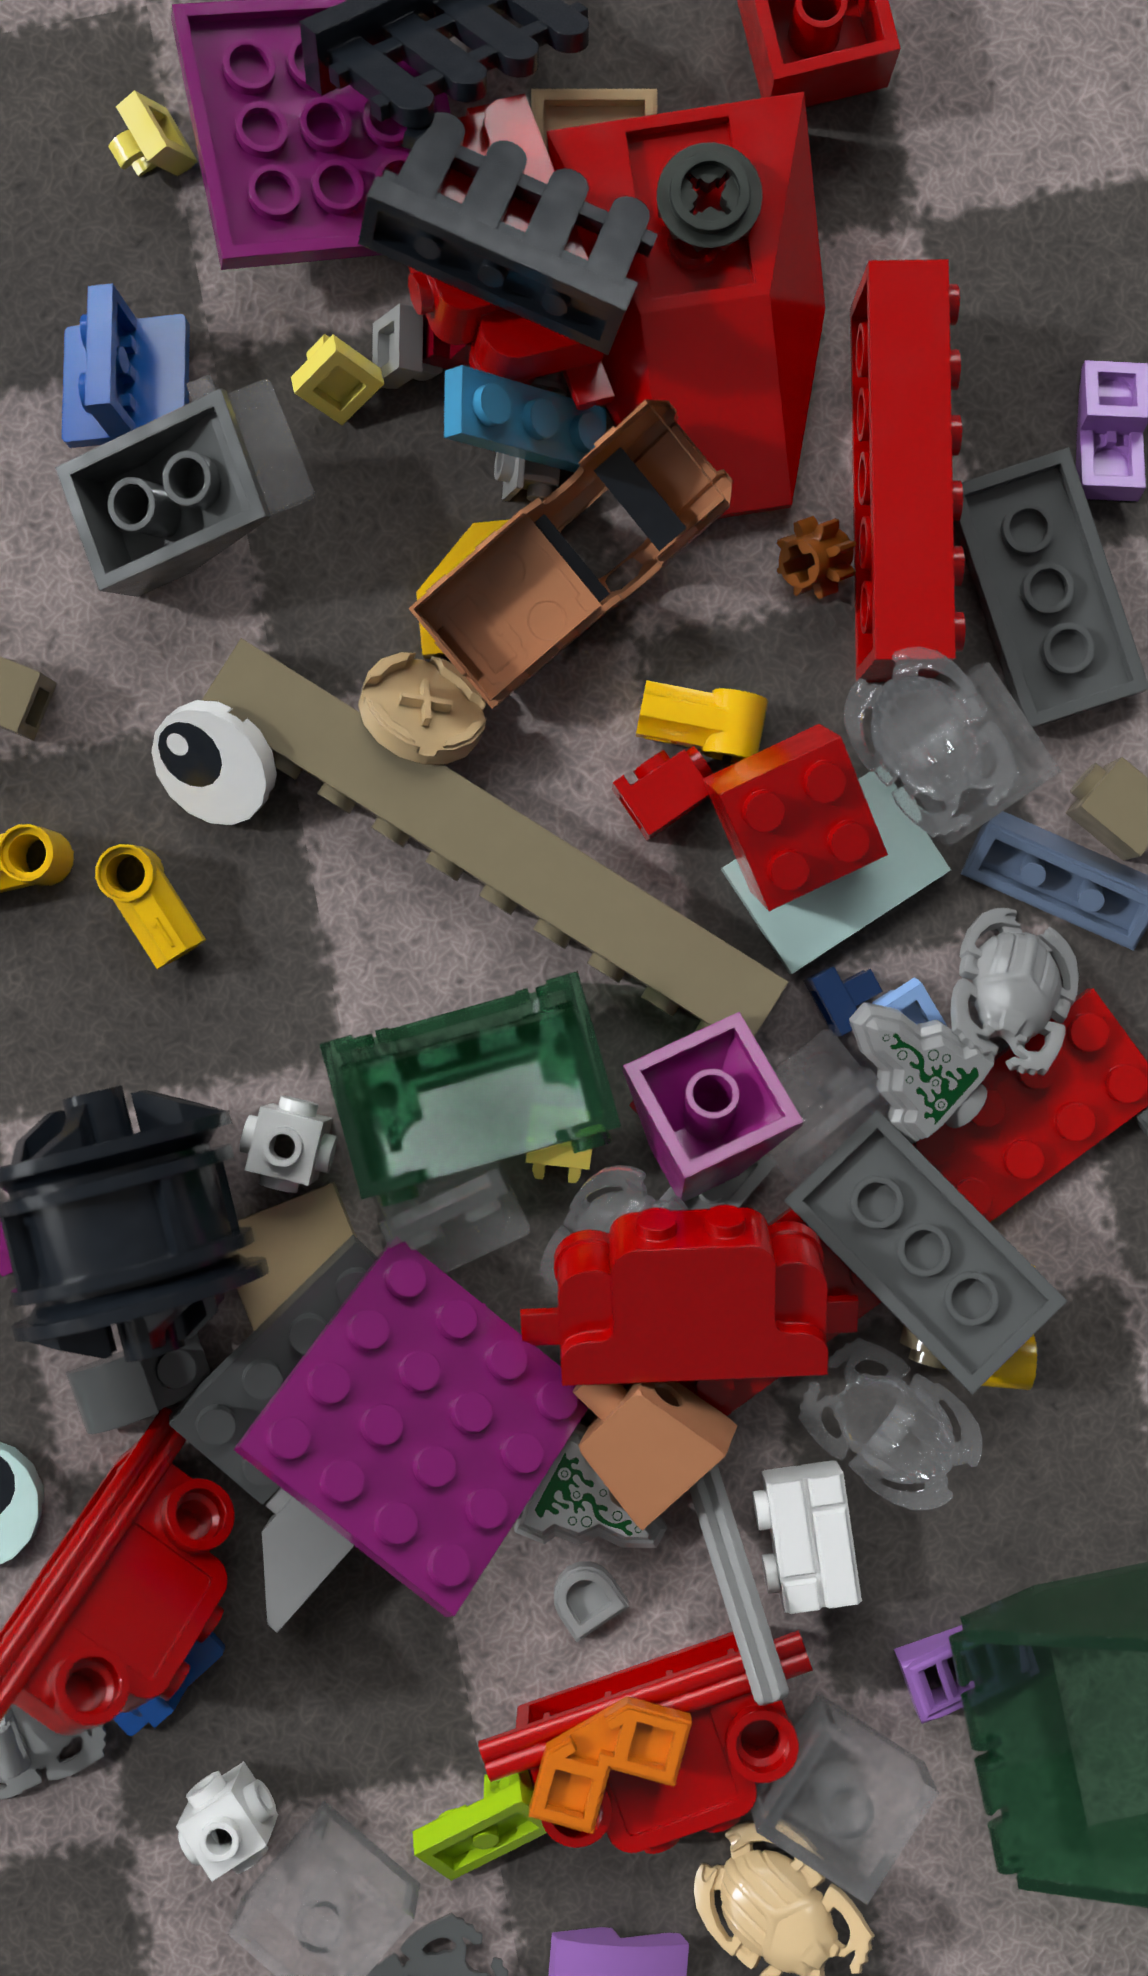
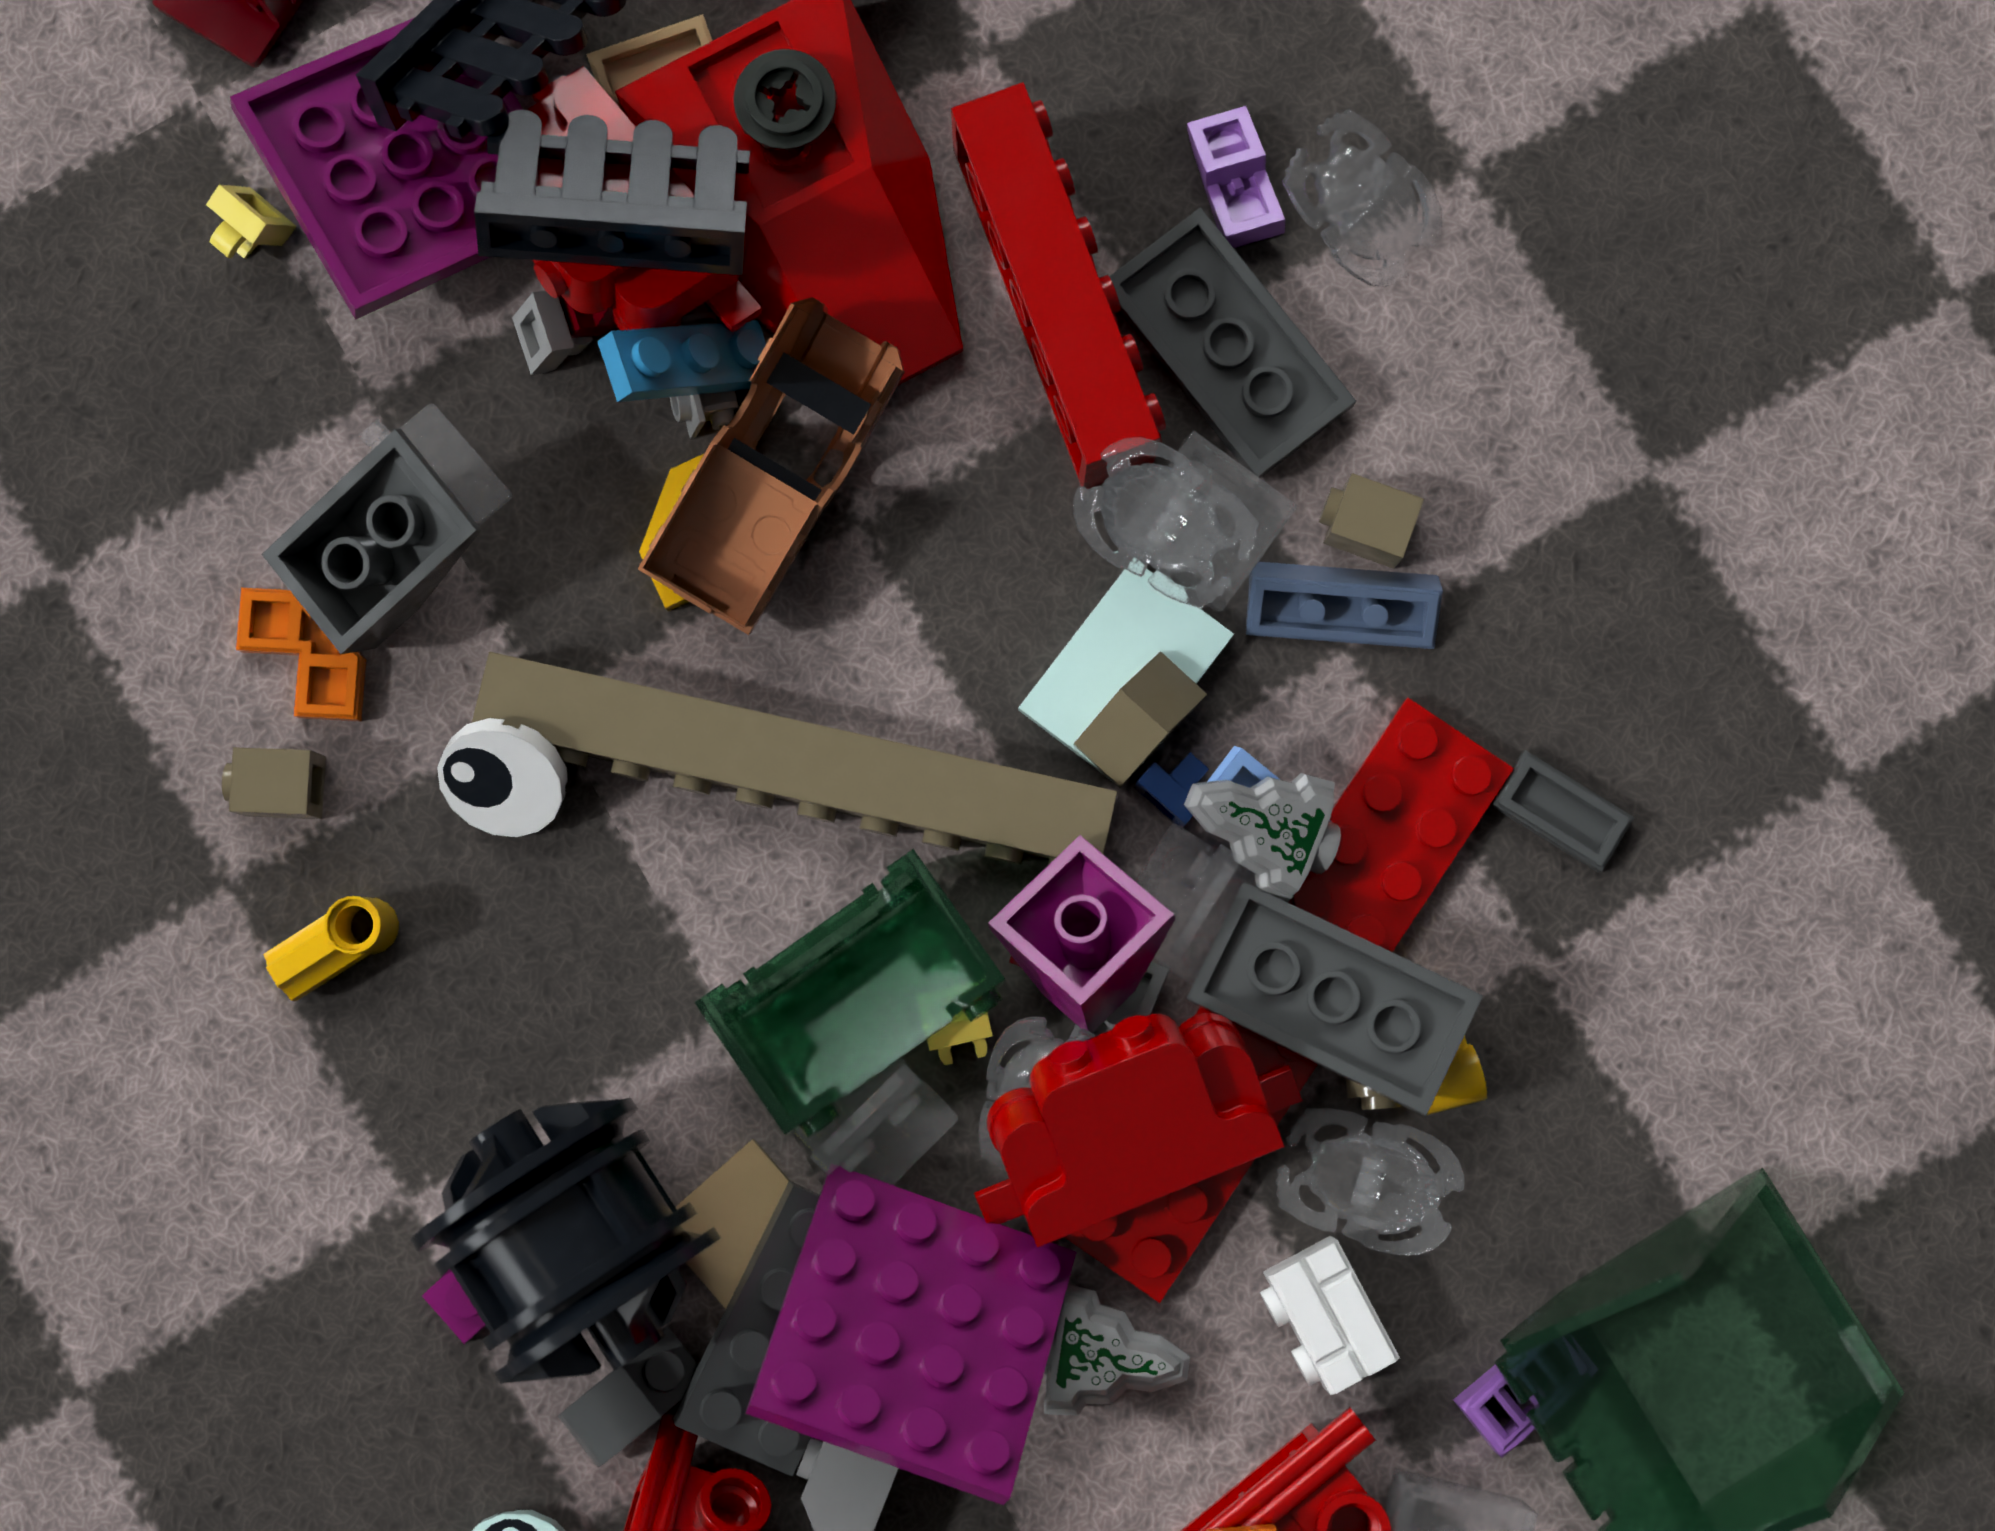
camera: 20 degrees left, 5 degrees down
bracket [62,283,190,448] -> none
yellow piece [95,844,206,969] -> none
white brick [240,1096,338,1193] -> none
light yellow tile [291,334,384,425] -> none
tan tile [358,652,487,764] -> none
light grey tile [554,1561,629,1642] -> none
nougat torso [573,1381,737,1531] -> none
red brick [612,746,713,841] -> none
yellow piece [635,680,768,763] -> none
light grey axle [689,1464,789,1705] -> none
red brick [702,723,888,911] -> none
dark orange gear [776,516,857,599] -> none
light grey shield [951,908,1079,1076] -> none
none -> orange tile [236,587,366,722]
none -> dark tan slope [1073,651,1207,788]

